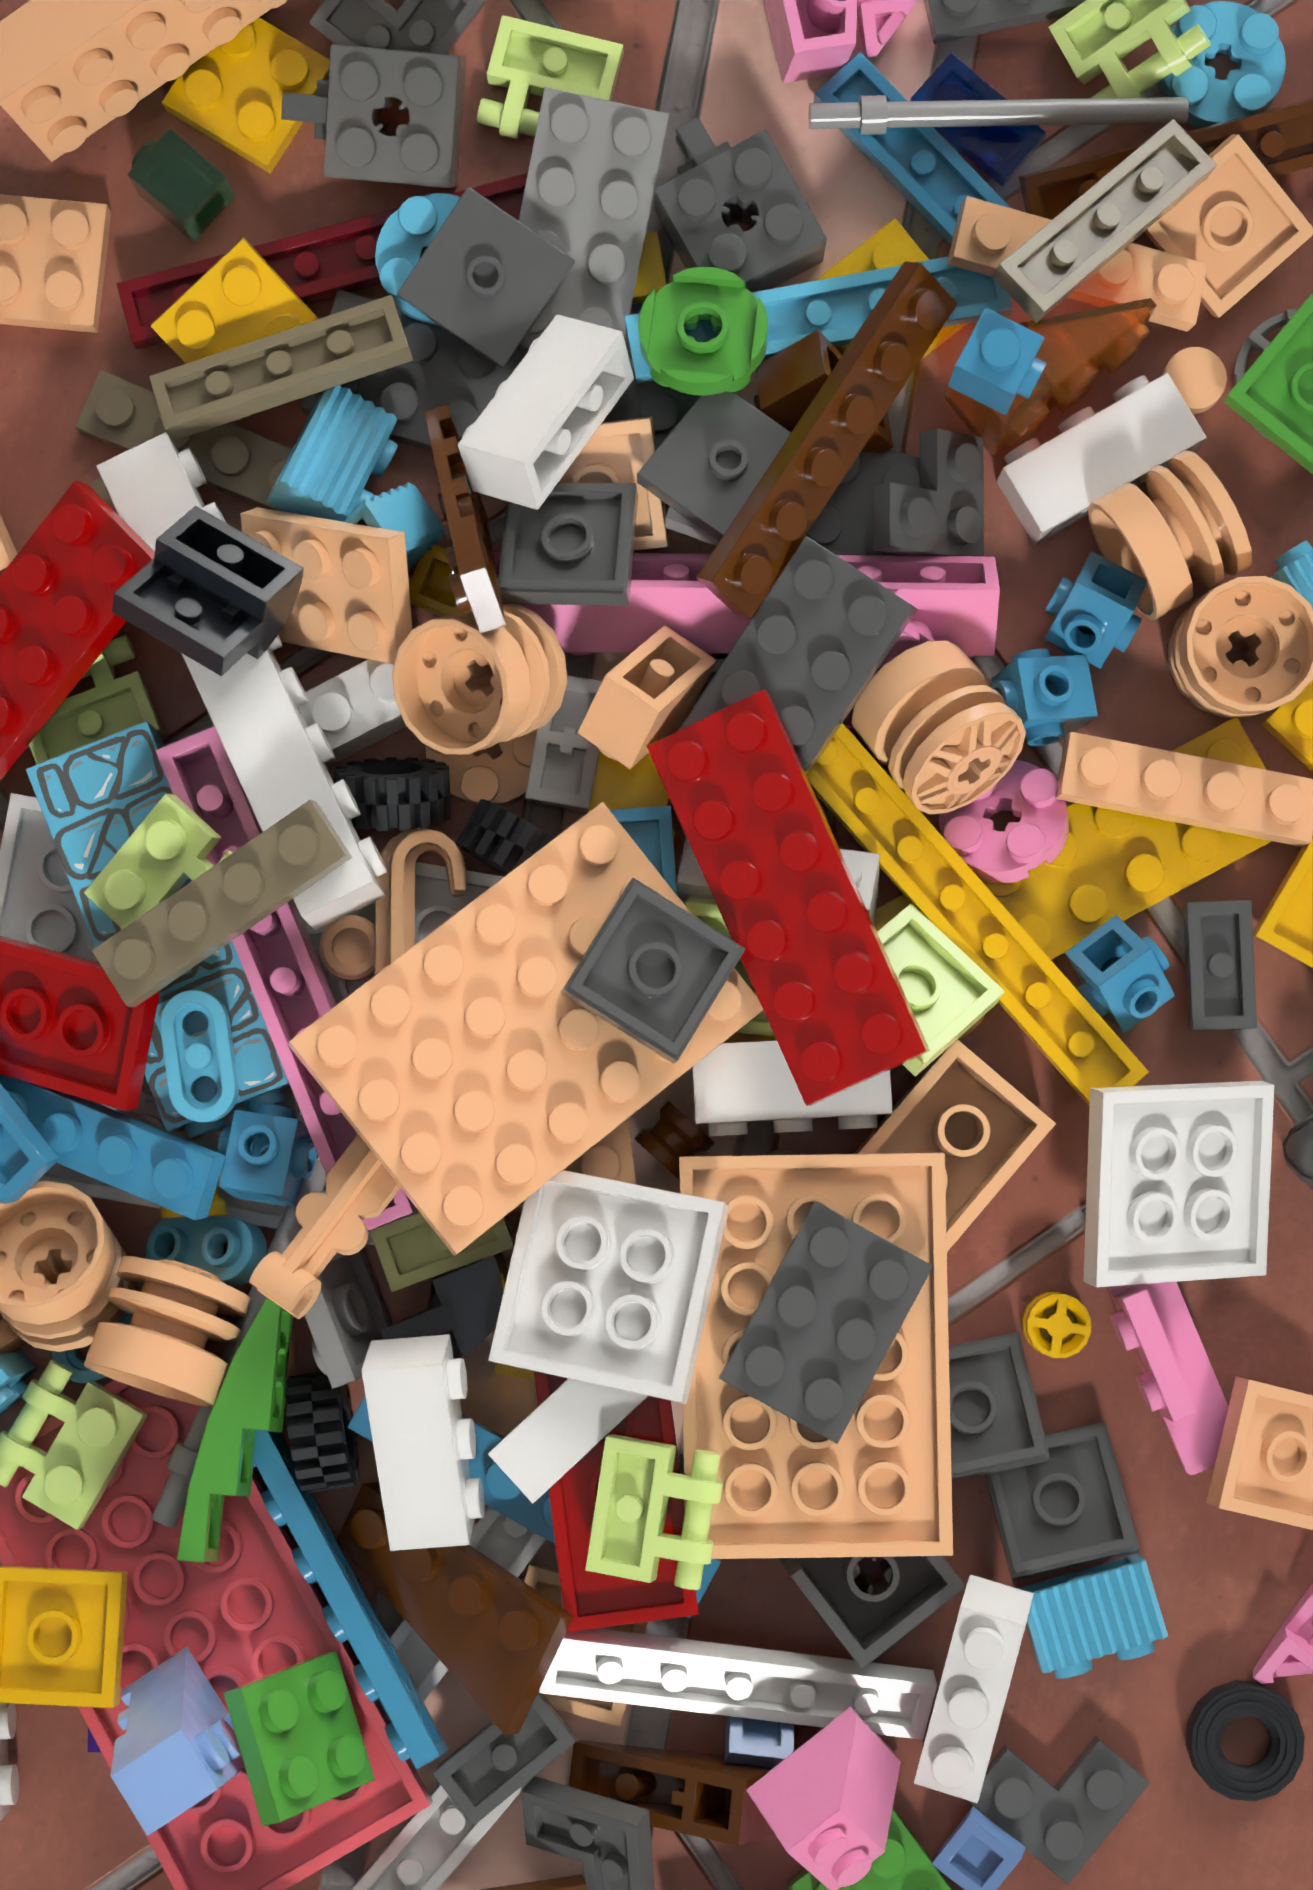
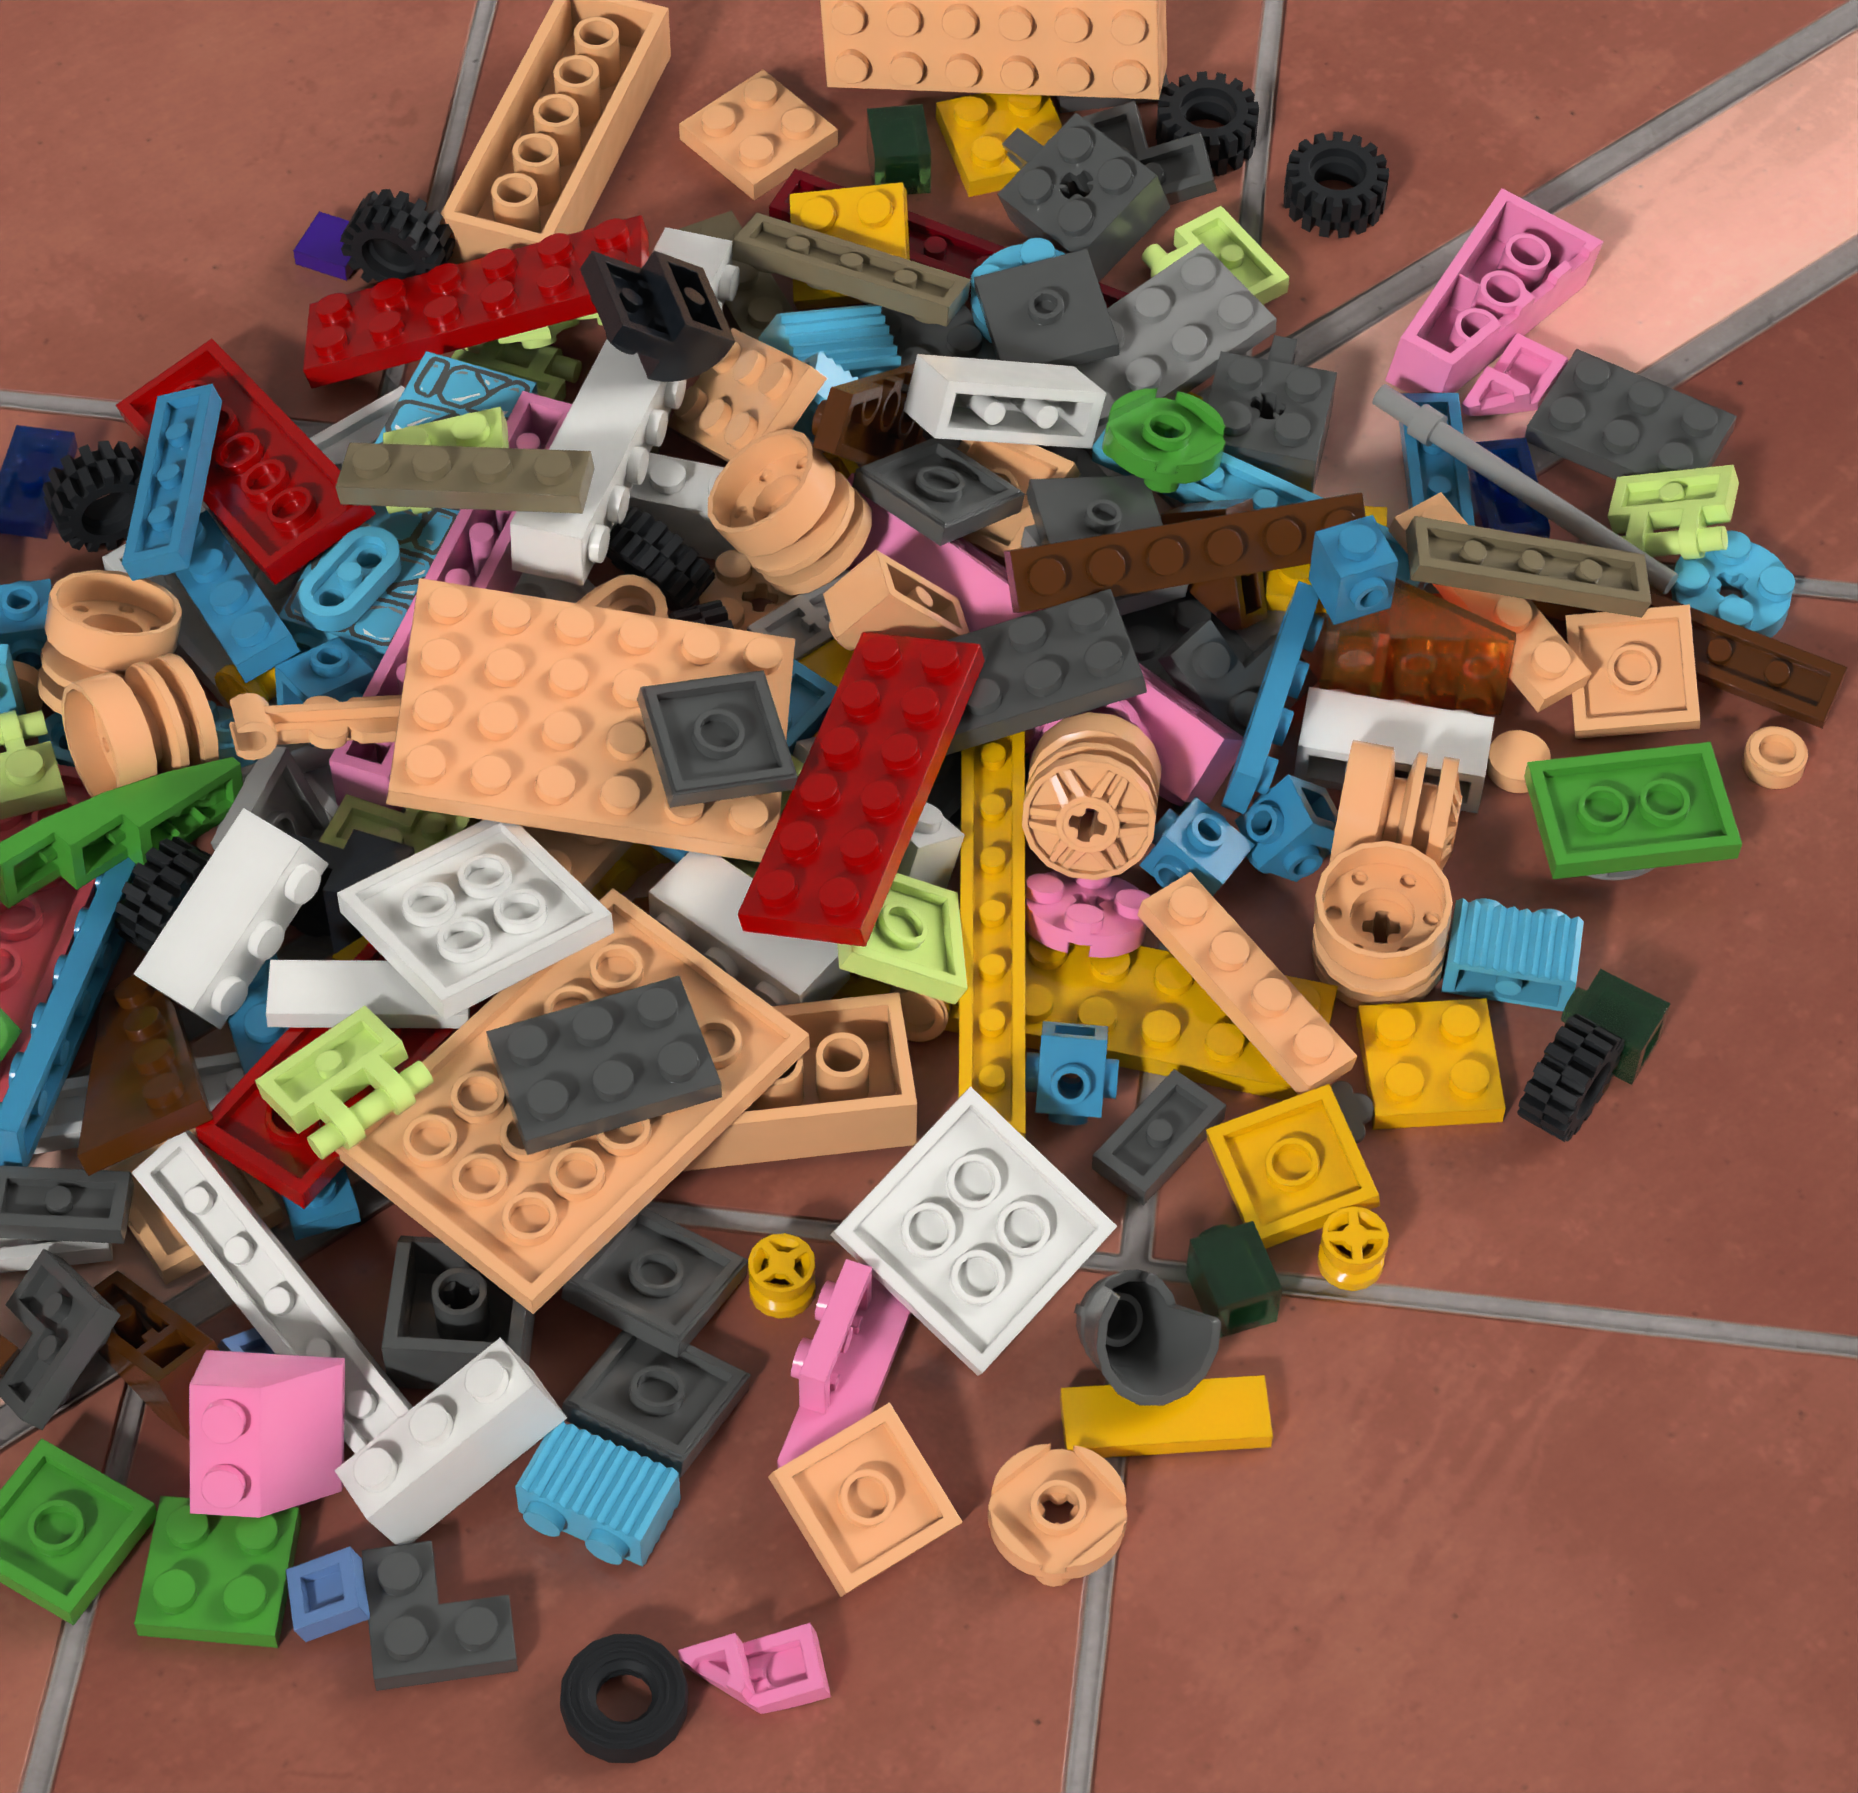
camera: 35 degrees right, 30 degrees down
none -> dark azure plate [1221,581,1325,815]

